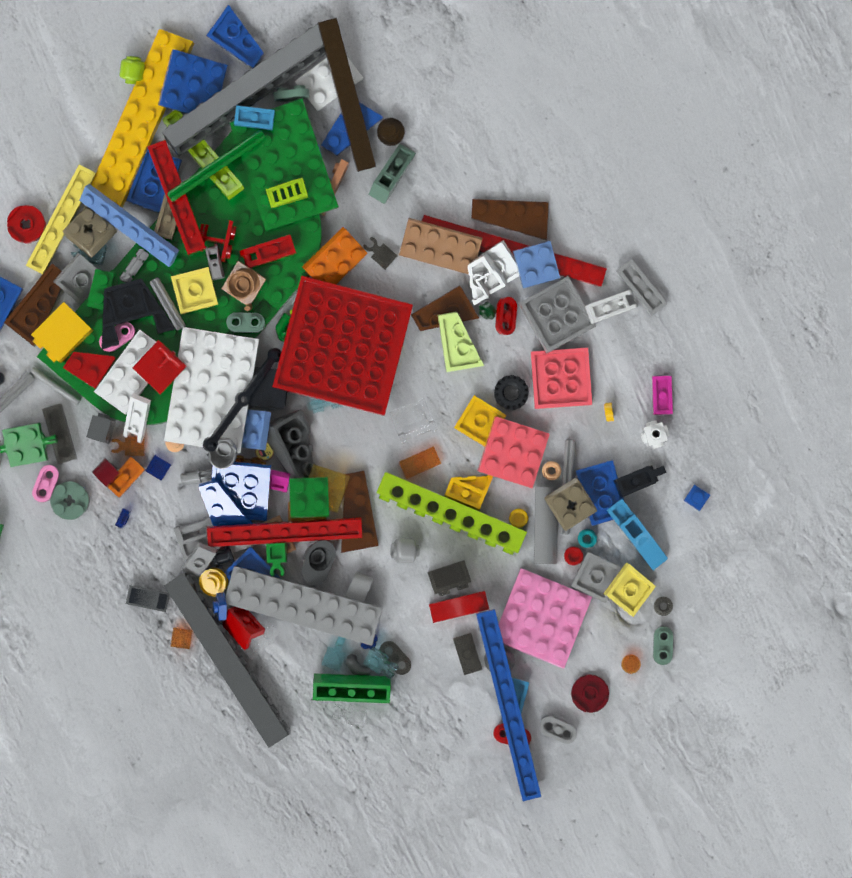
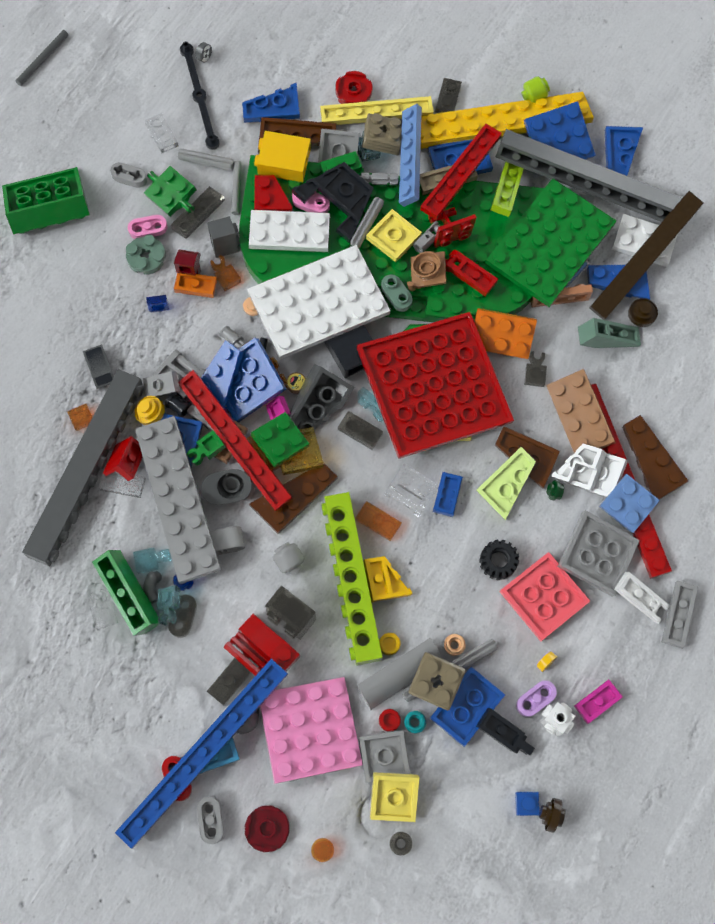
camera: 50 degrees right, 15 degrees down
white hinge [123,393,151,443] -> none
red plate [132,340,187,394] -> none
clear blue tile [145,455,171,481] -> none
green axle [167,130,266,201] -> none
black piece [203,348,281,452] -> none
light grey hair [208,438,237,469] -> none
blue plate [213,593,227,620] -> none
dark azure plate [234,105,275,130] -> none
medium blue plate [242,410,271,450] -> none
lime slope [266,178,308,208] -> none
sand green plate [273,85,310,102] -> none
yellow plate [454,395,507,447] -> none
coral plate [477,416,550,489] -> none
red plate [495,297,517,335] -> none
dark azure slope [606,498,668,570] -> none
sand green plate [653,626,673,665] -> none
none -> red tile [223,631,270,676]
none -> clear smoke plate [338,411,383,450]
none -> blue plate [433,472,463,517]
none -> clear smoke plate [435,78,462,113]
none -> lavender plate [516,681,557,717]
none -> dark brown plate [539,798,566,833]

